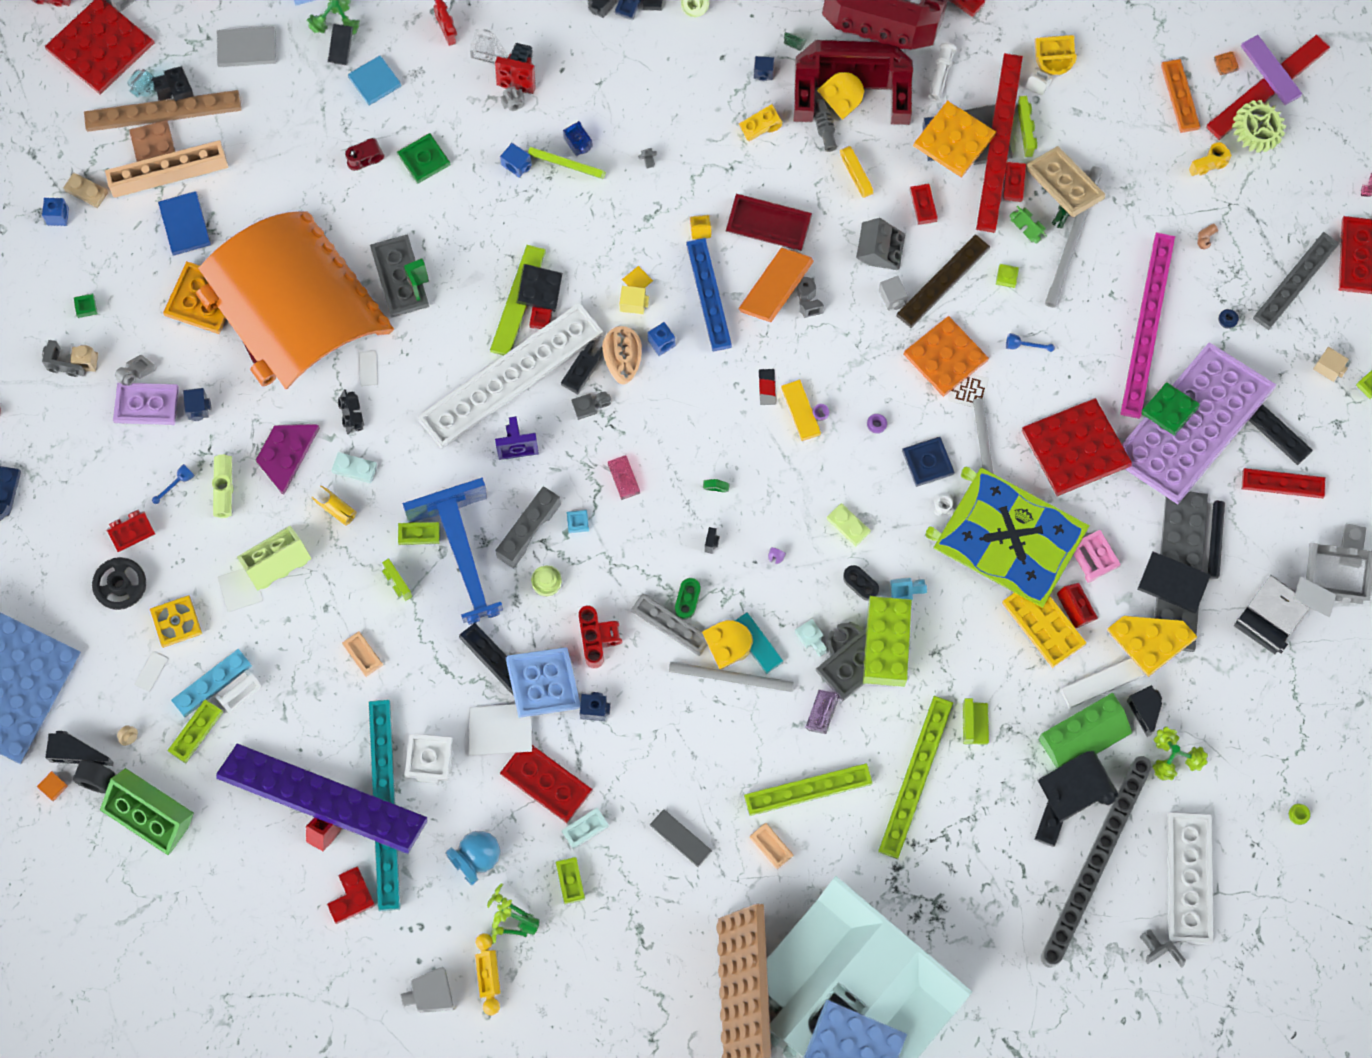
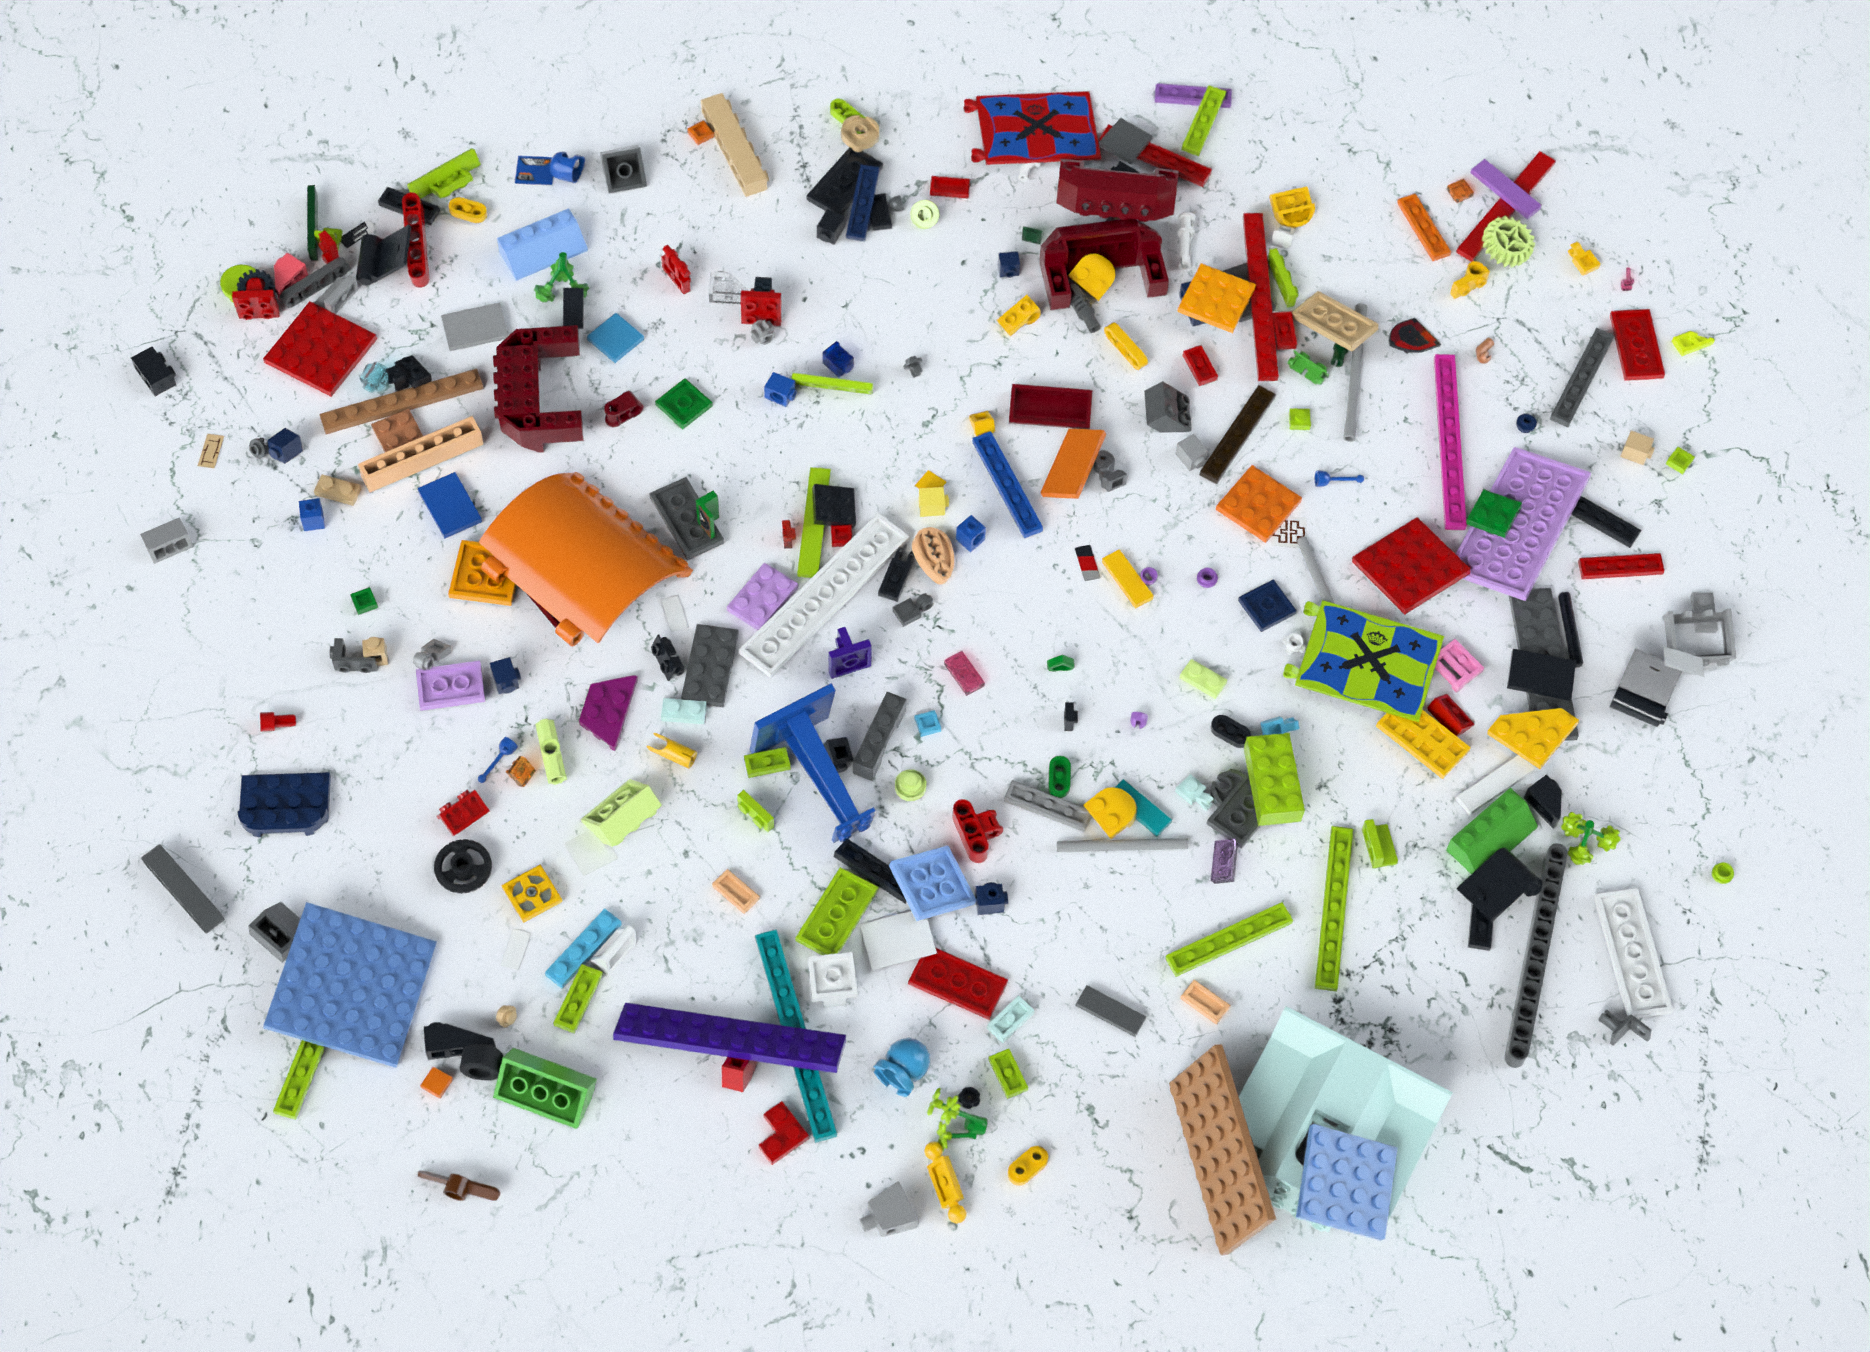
camera: 15 degrees left, 10 degrees down
none -> dark grey plate [249,438,269,459]
none -> dark blue brick [267,428,303,464]
none -> reddish brown piece [417,1170,500,1201]
none -> dark red wedge [493,325,584,453]
none -> clear orange tile [506,756,536,787]
none -> dark grey plate [681,624,739,708]
none -> lavender plate [727,562,798,630]
none -> clear red plate [782,520,796,549]
none -> lime plate [795,867,878,955]
none -> black brick [823,737,854,773]
none -> black plate [958,1087,980,1109]
none -> yellow plate [1008,1146,1048,1185]
none -> shield [1389,318,1441,354]
none -> yellow plate [1568,241,1601,276]

